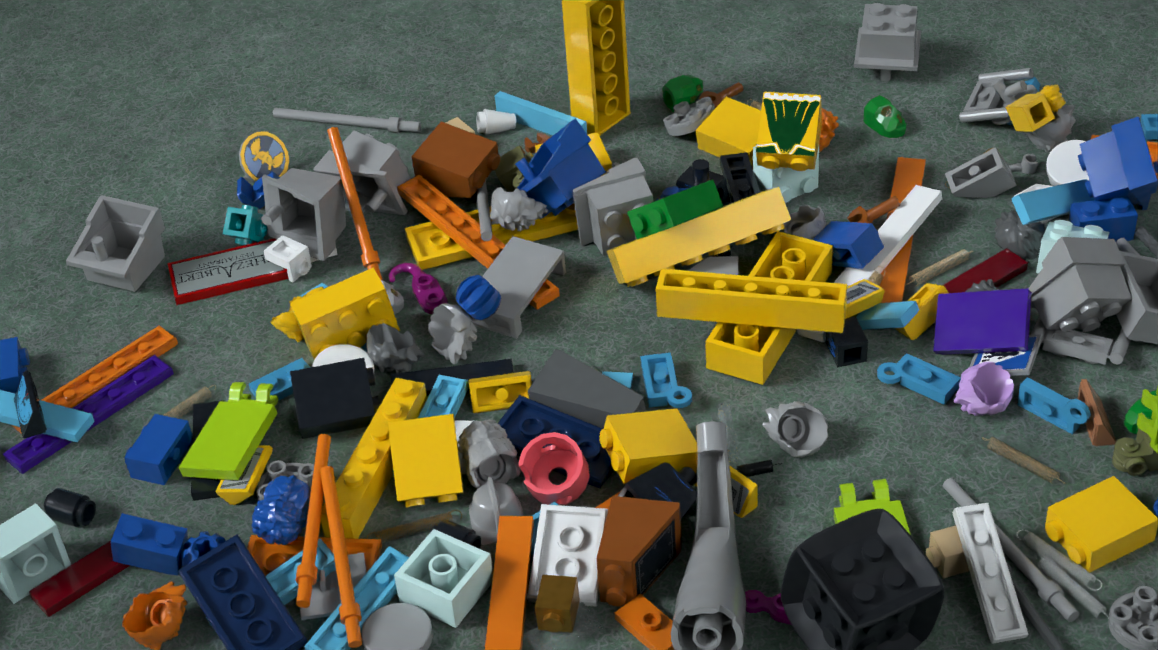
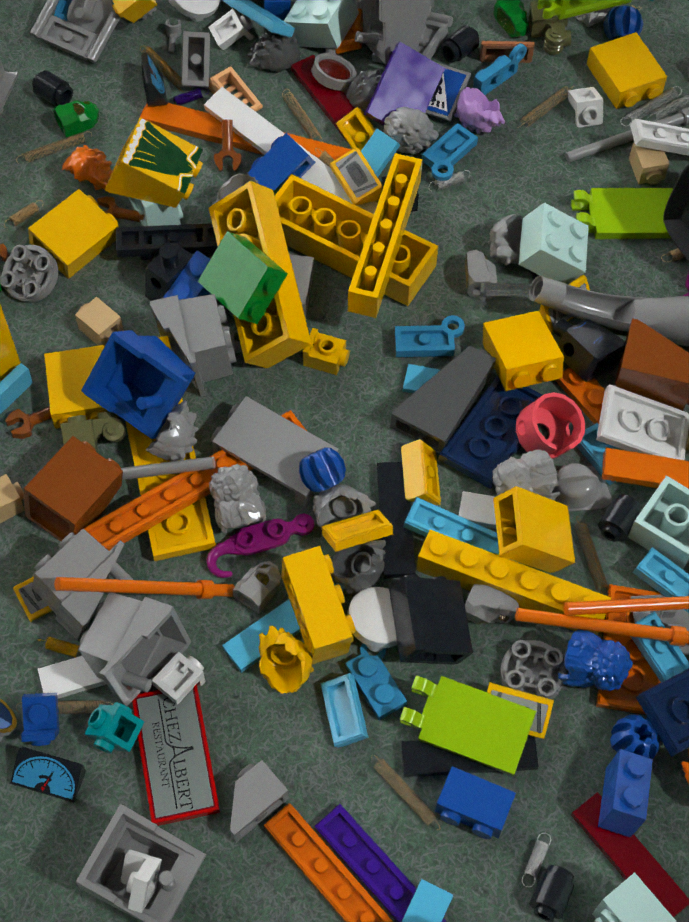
camera: 90 degrees left, 20 degrees up
none -> slope [10,746,86,803]
none -> tan piece [16,131,92,164]
none -> black brick [32,70,73,106]
none -> tan brick [75,297,124,347]
none -> white bracket [121,850,162,913]
none -> black slope [141,53,168,106]
none -> dark purple piece [168,88,209,106]
none -> light nougat slope [209,66,263,112]
none -> light grey hair [209,464,266,533]
none -> light grey slope [230,760,289,843]
none -> yellow brick [303,328,350,375]
none -> light grey piece [311,48,357,91]
none -> medium azure tile [320,673,369,748]
none -> yellow tile [322,510,393,552]
none -> light grey hair [383,107,439,154]
none -> white piece [429,170,470,191]
none -> black brick [441,25,479,63]
none -> light grey rock [465,249,497,297]
none -> light grey rock [465,584,519,625]
none -> light aqua brick [519,203,588,284]
none -> white piece [522,833,551,887]
none -> white bracket [568,87,603,127]

